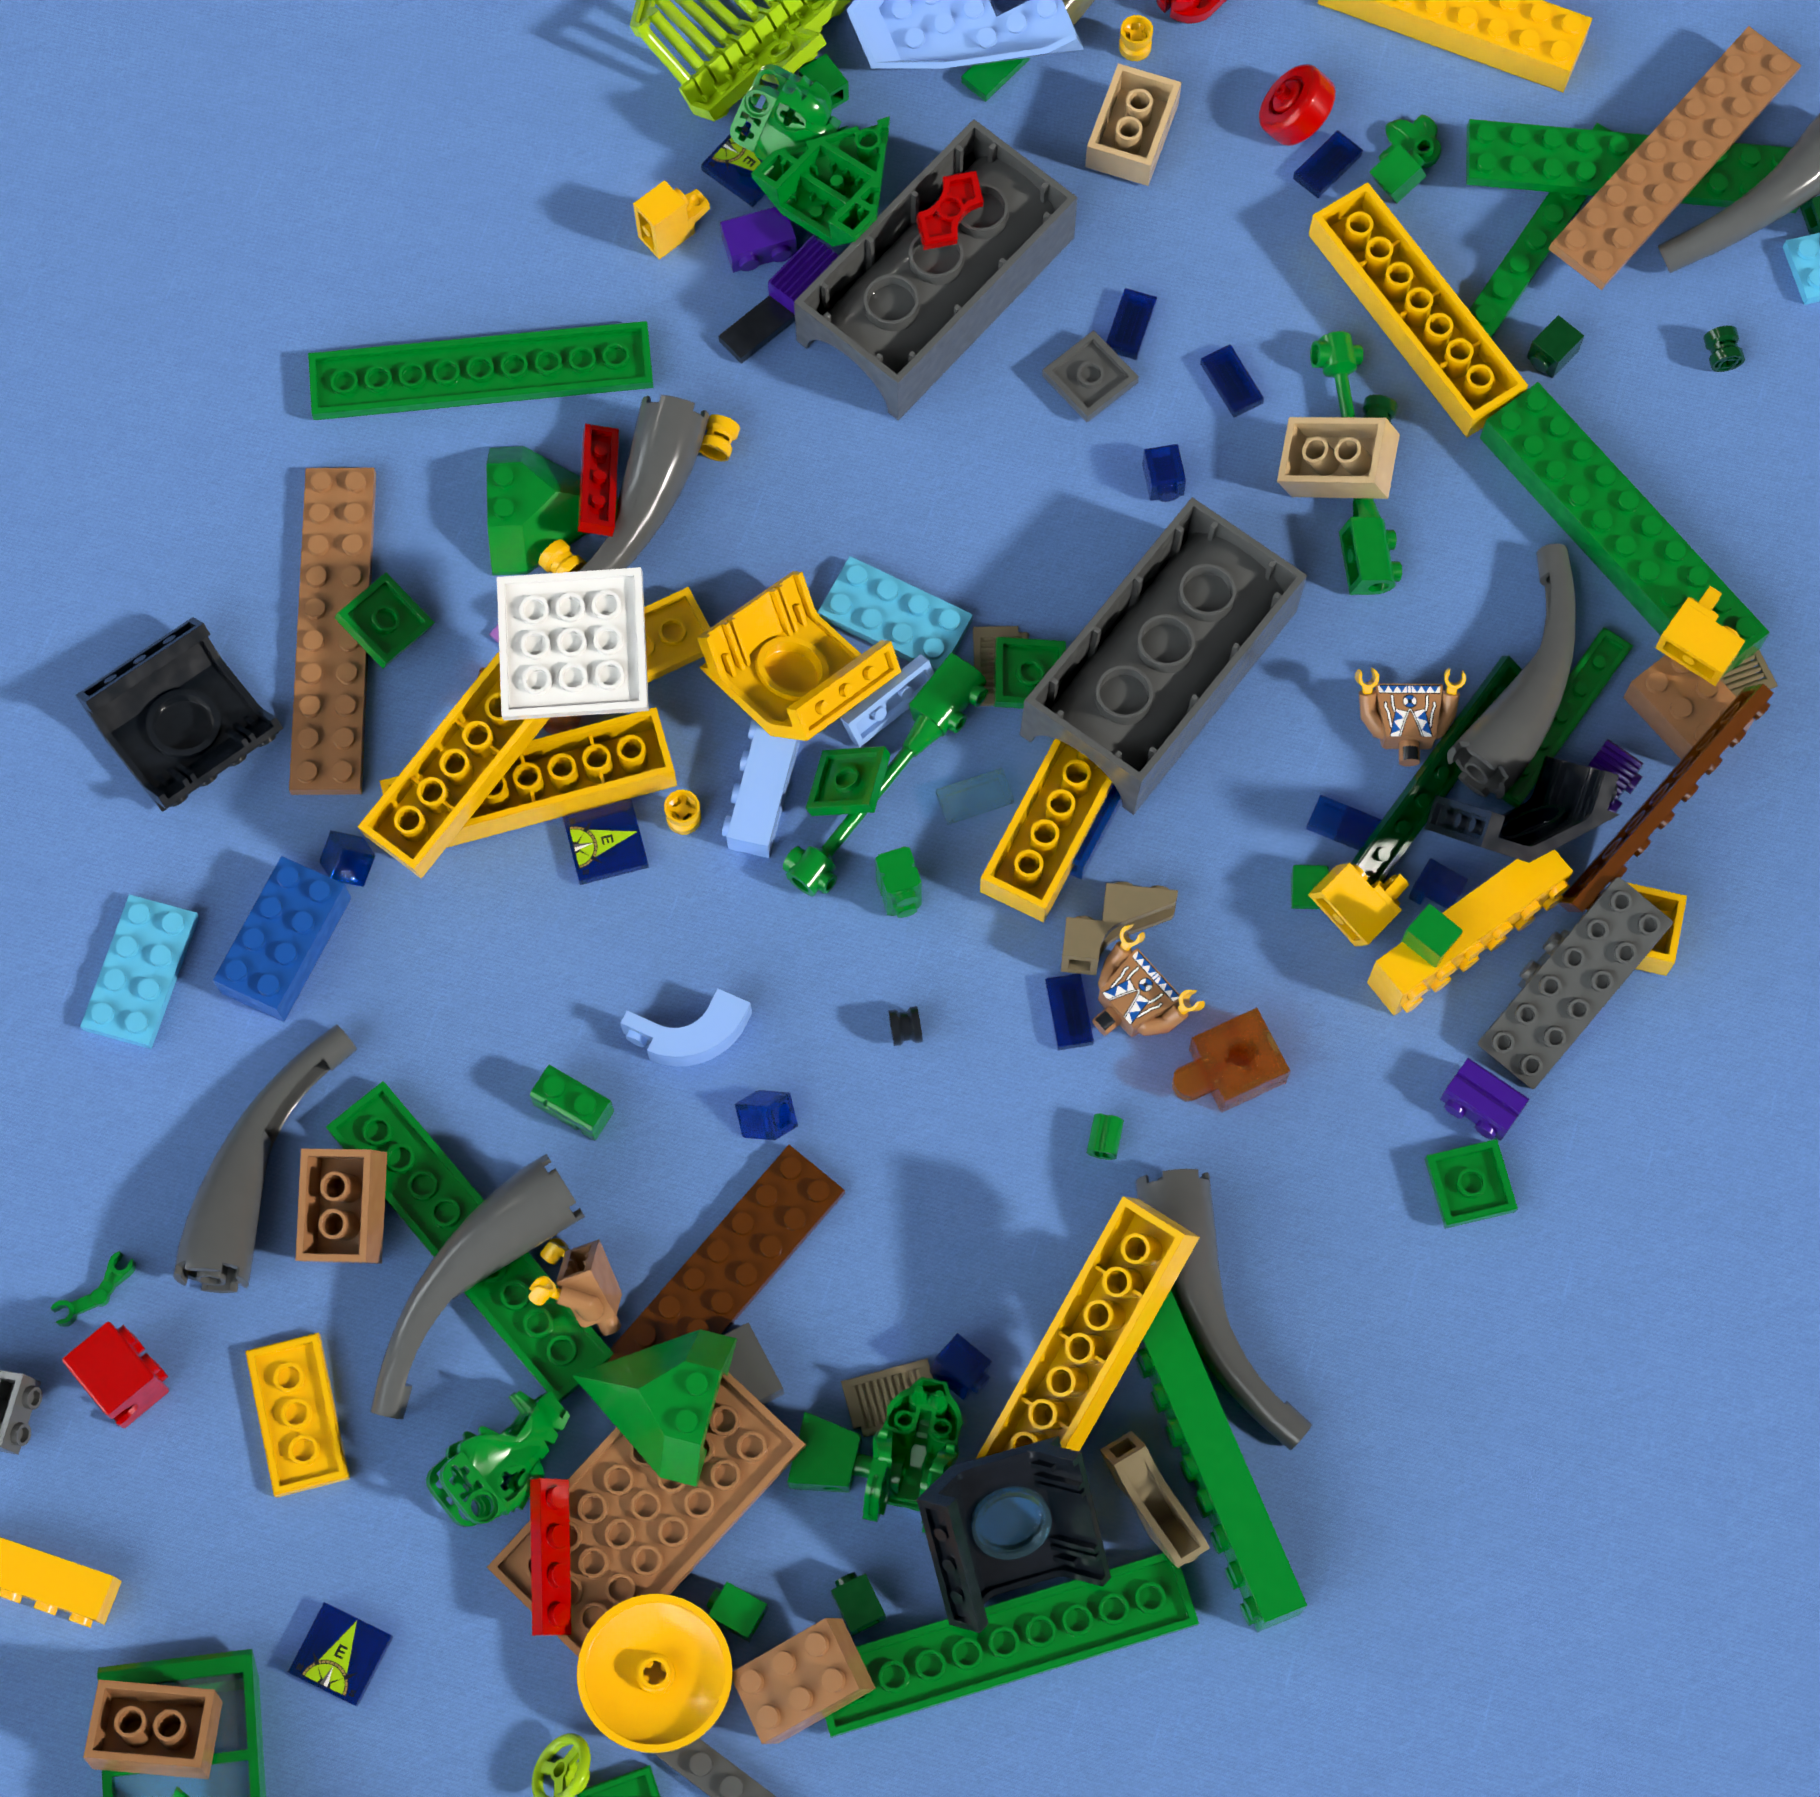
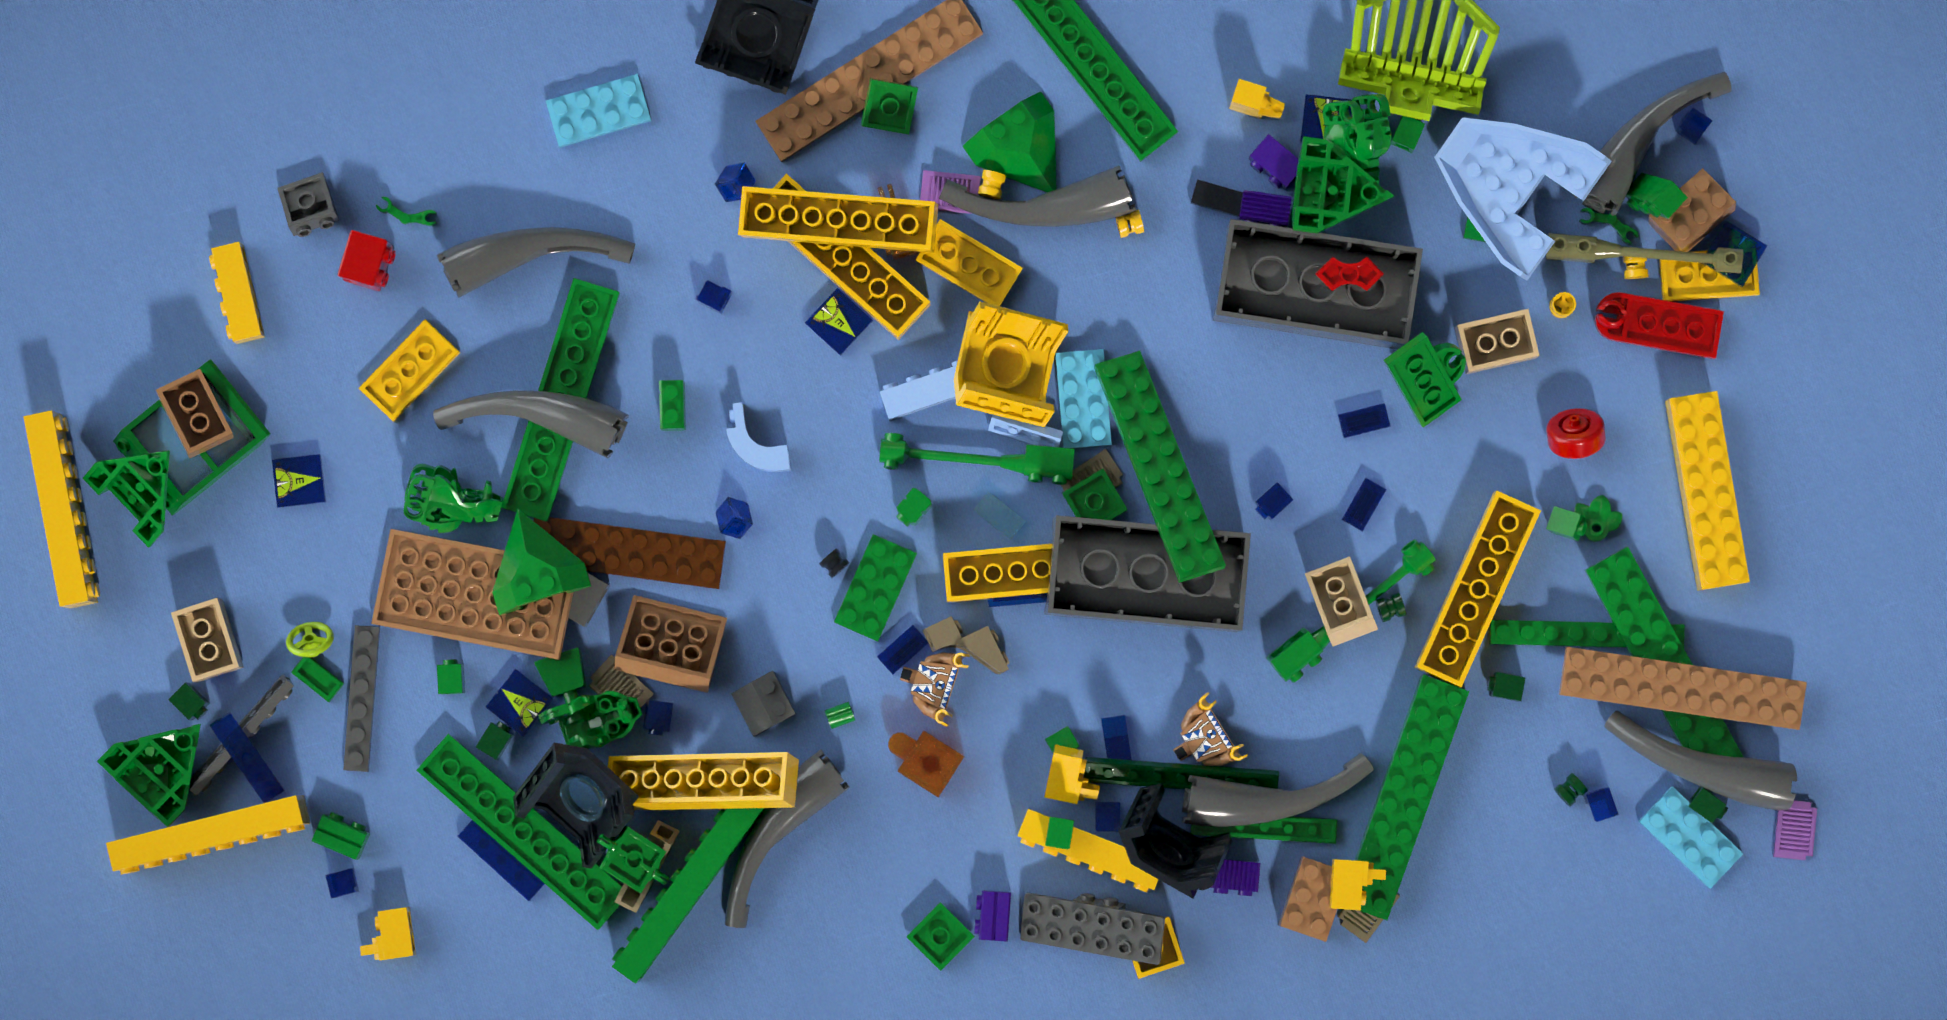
camera: 60 degrees right, 15 degrees up
blue brick [213,856,351,1022] -> none
medium nougat brick [295,1149,387,1264] -> none
white plate [497,567,649,721] -> none
medium nougat torso [528,1238,622,1336] -> none
red plate [530,1478,571,1636] -> none
yellow dish [577,1594,733,1753] -> none
red plate [578,423,619,537] -> none
yellow wheel [664,790,702,835] -> none
medium nougat brick [732,1618,876,1744] -> none
green plate [806,746,891,816] -> none
dark grey plate [1042,330,1139,422] -> none
clear blue tile [1293,130,1363,198] -> none
reddish brown plate [1558,684,1774,912] -> none
none -> clear blue tile [457,820,545,901]
none -> clear blue tile [486,669,554,737]
none -> green plate [597,826,669,893]
none -> medium nougat slope [614,595,727,693]
none -> clear blue panel [695,280,733,314]
none -> dark grey slope [731,671,796,737]
none -> green plate [834,534,917,642]
none -> green plate [1094,351,1226,583]
none -> green plate [1383,332,1466,428]
none -> clear blue panel [1583,787,1619,822]

